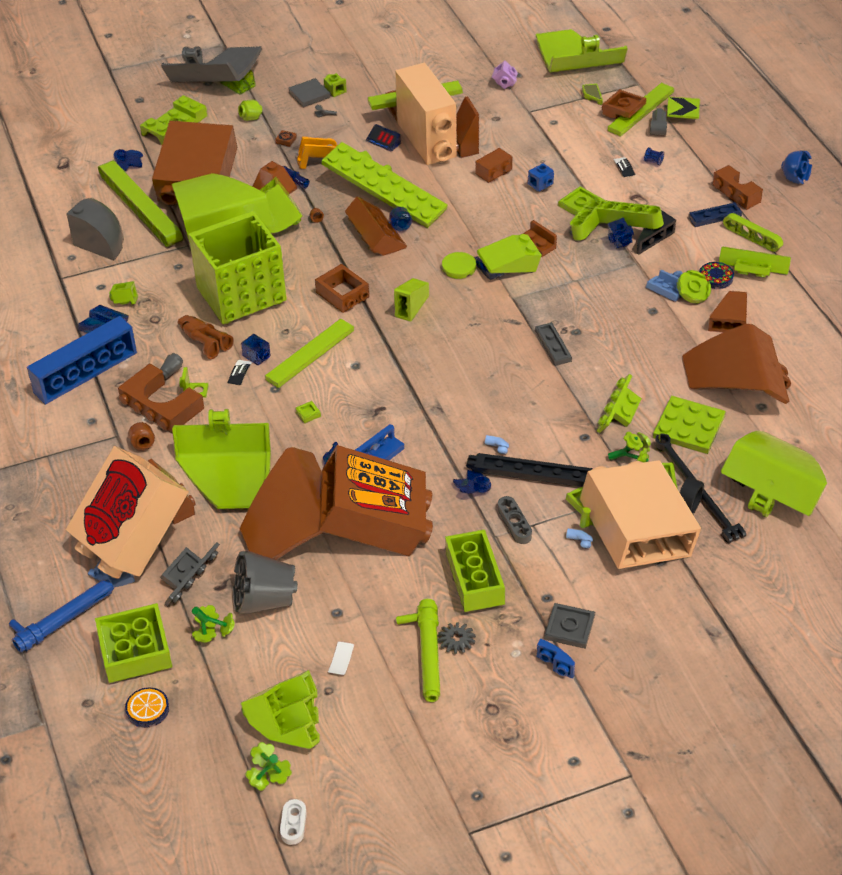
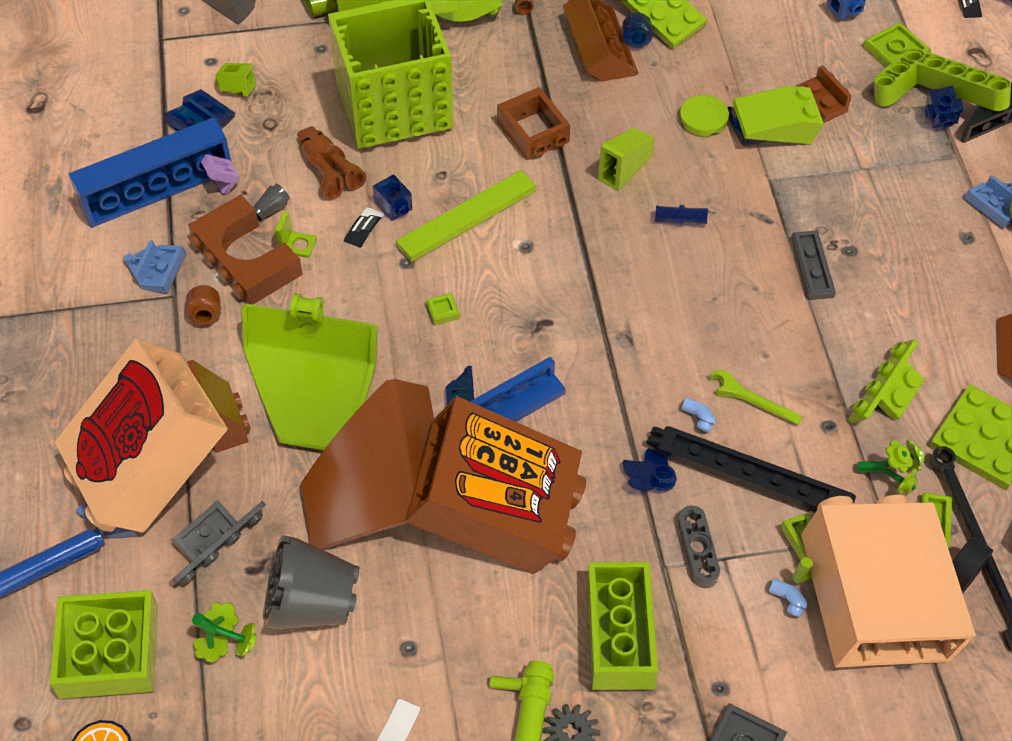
camera: 10 degrees right, 10 degrees up
none -> medium blue slope [123,240,186,293]
none -> lavender bracket [201,154,240,194]
none -> clear blue pin [655,205,708,225]
none -> lime piece [709,370,803,425]

